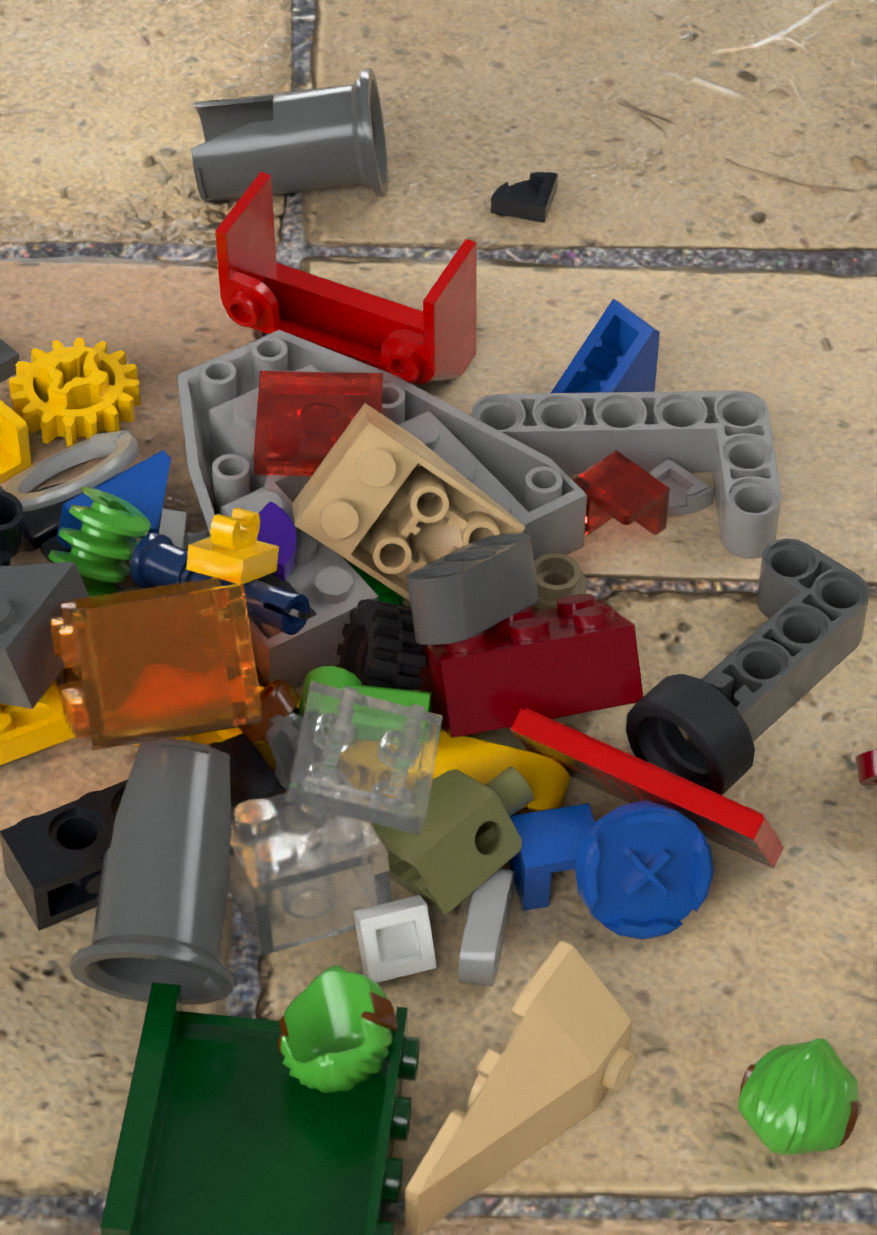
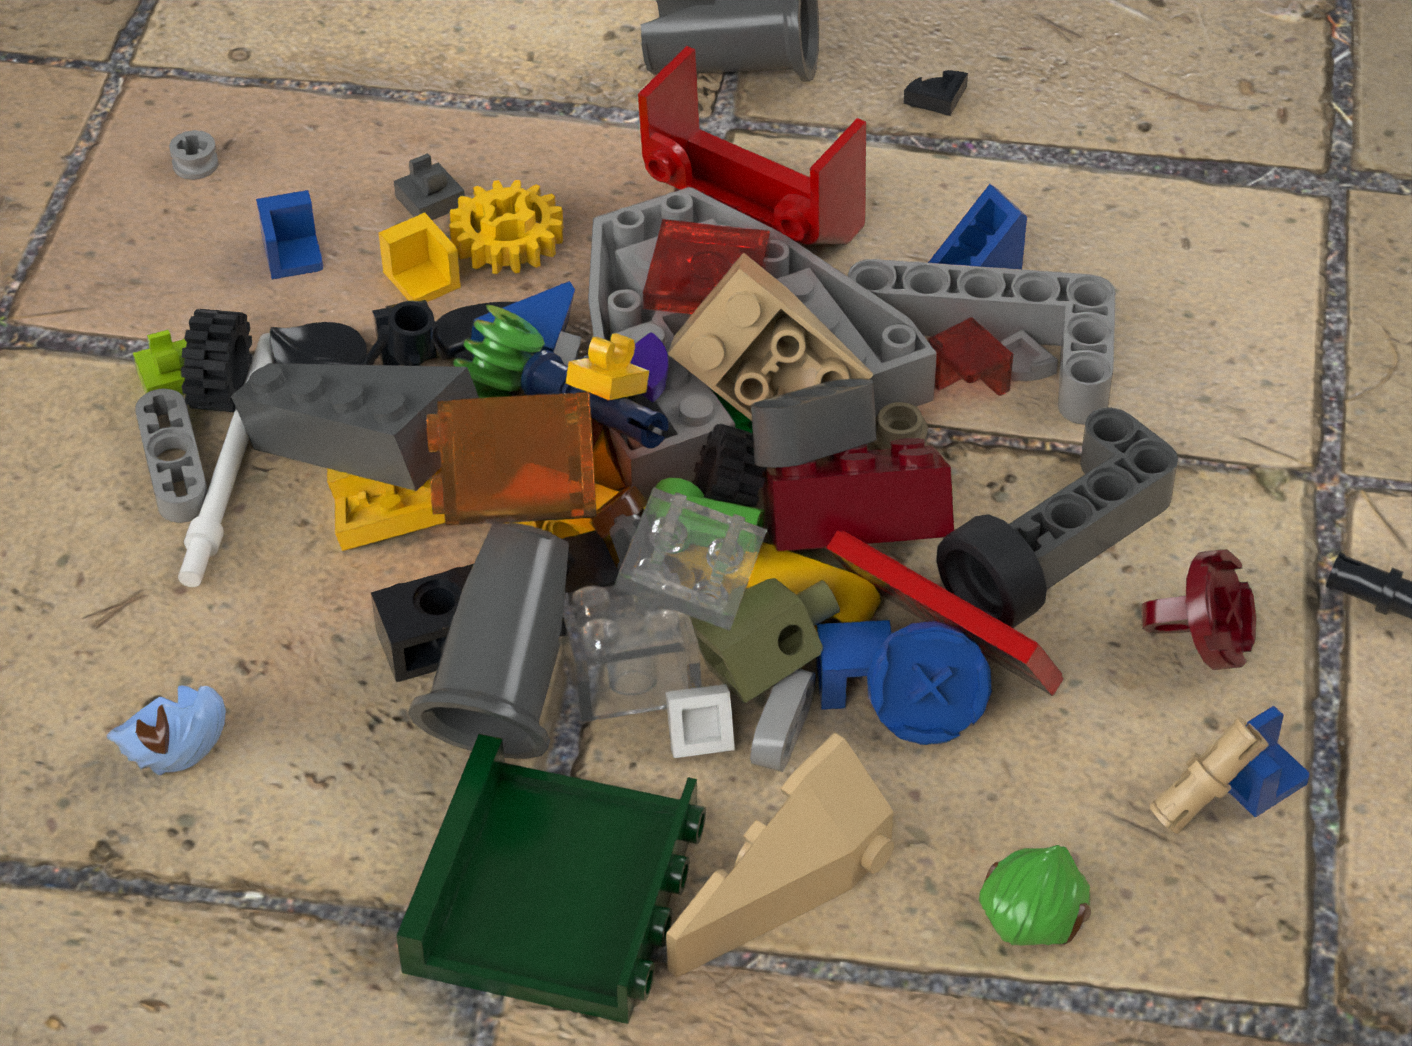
camera: 10 degrees right, 0 degrees up
light grey piece [5,430,139,512] -> none
bright green hair [277,965,397,1093] -> none

